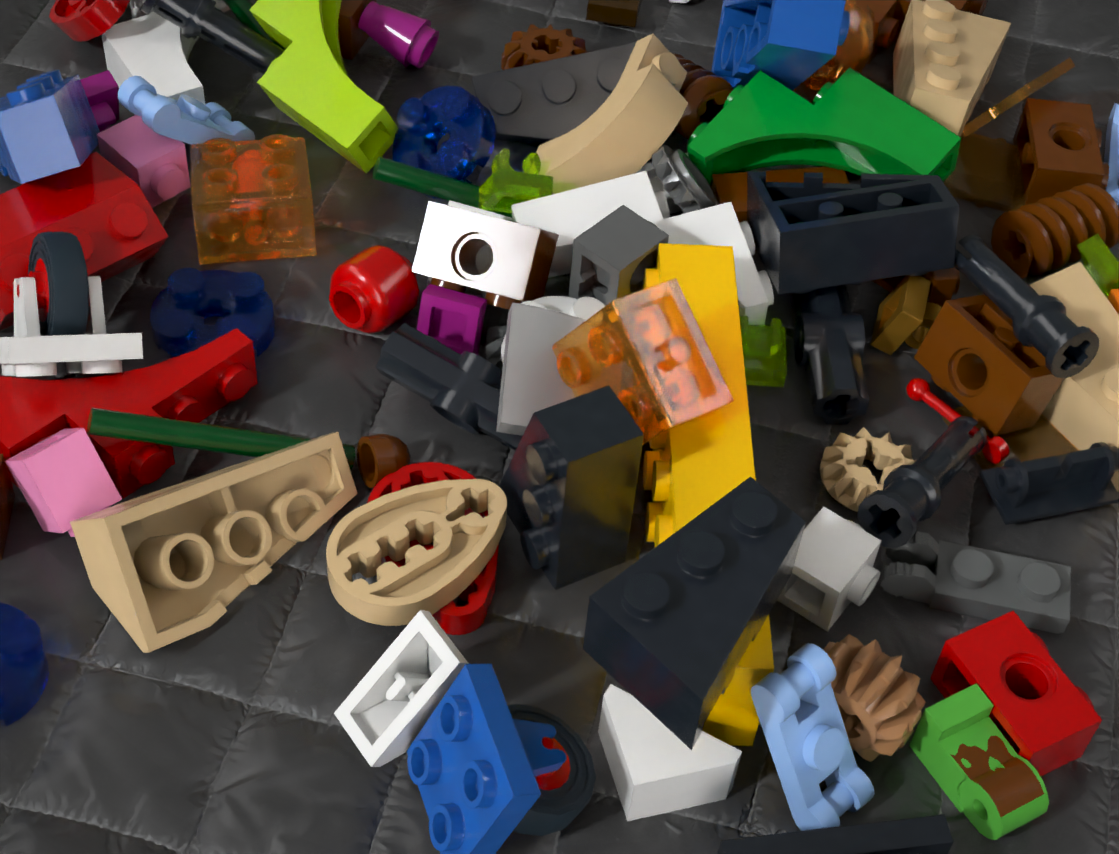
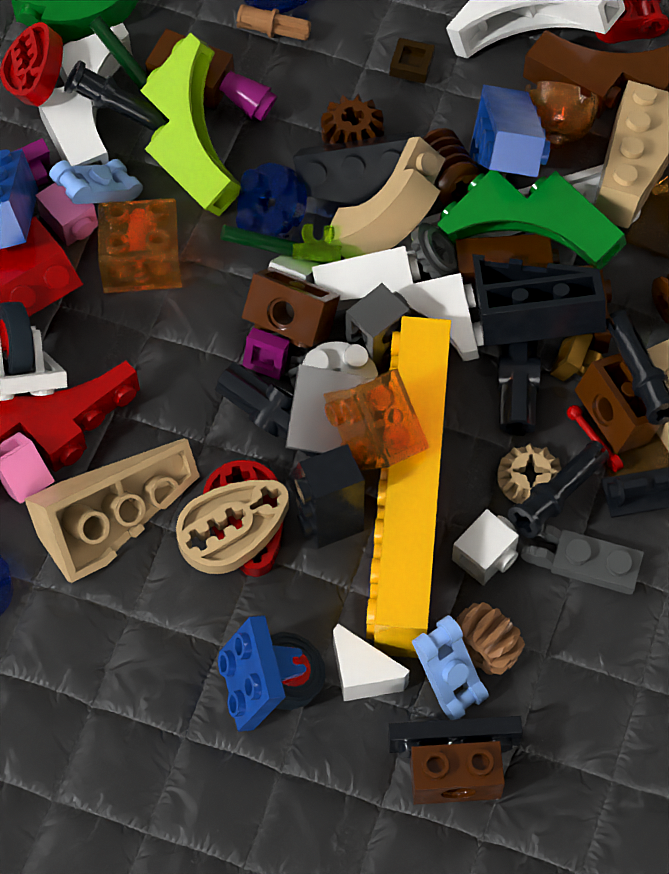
camera: 10 degrees right, 15 degrees up
dark green bar [87,408,355,470] -> none
clear blue plate [150,268,275,358] -> none
red head [329,245,419,334] -> none
white slope [334,610,469,767] -> none
reddish brown hinge [357,434,411,488] -> none
black wedge [583,476,806,750] -> none
clear neon green tile [740,316,787,387] -> none
bright green leg [909,683,1049,840] -> none
red brick [930,610,1102,776] -> none

